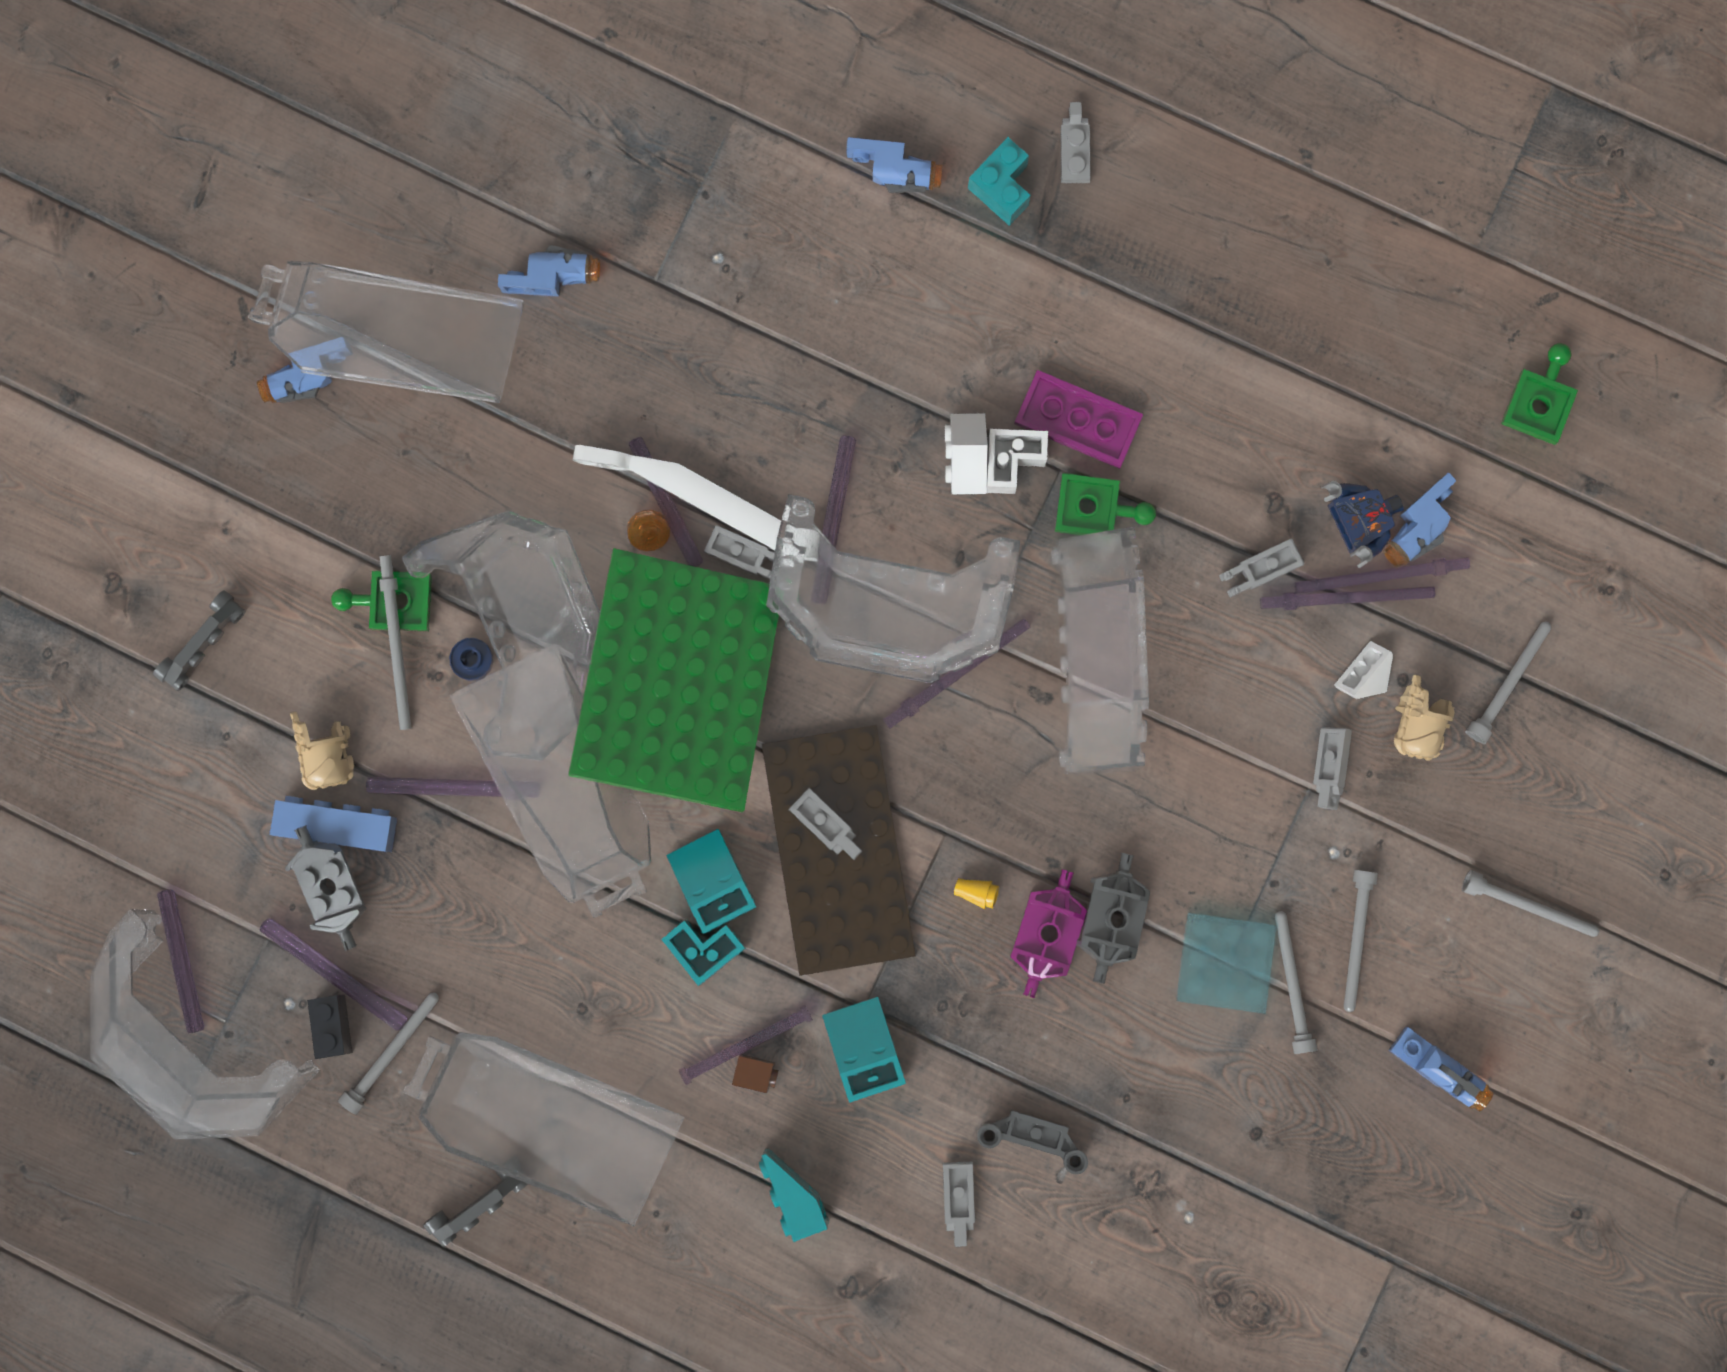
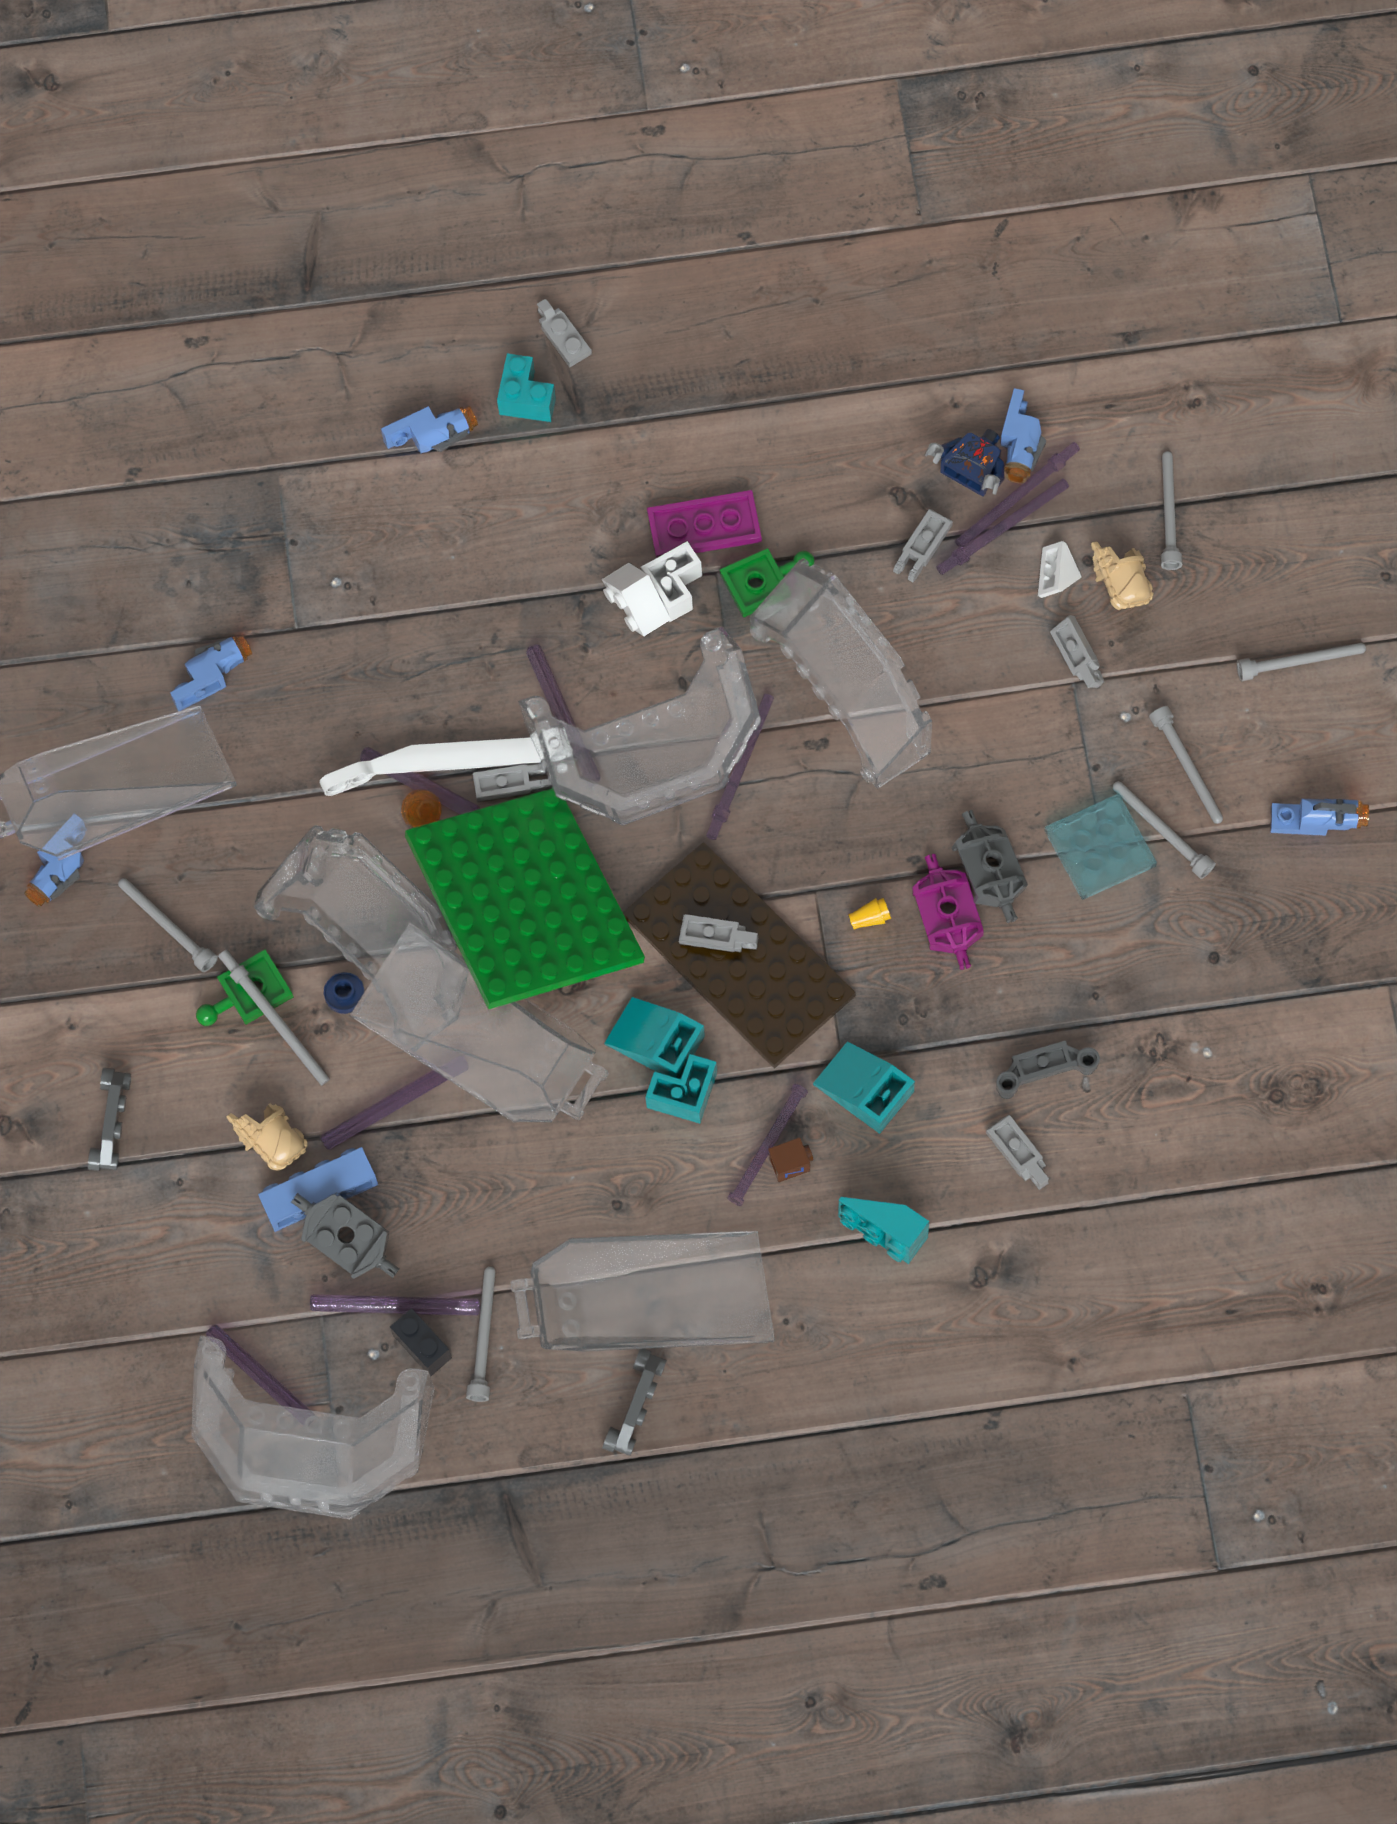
camera: 35 degrees left, 15 degrees down
green plate [1501,343,1578,445] -> none
none -> light grey piece [118,878,218,972]

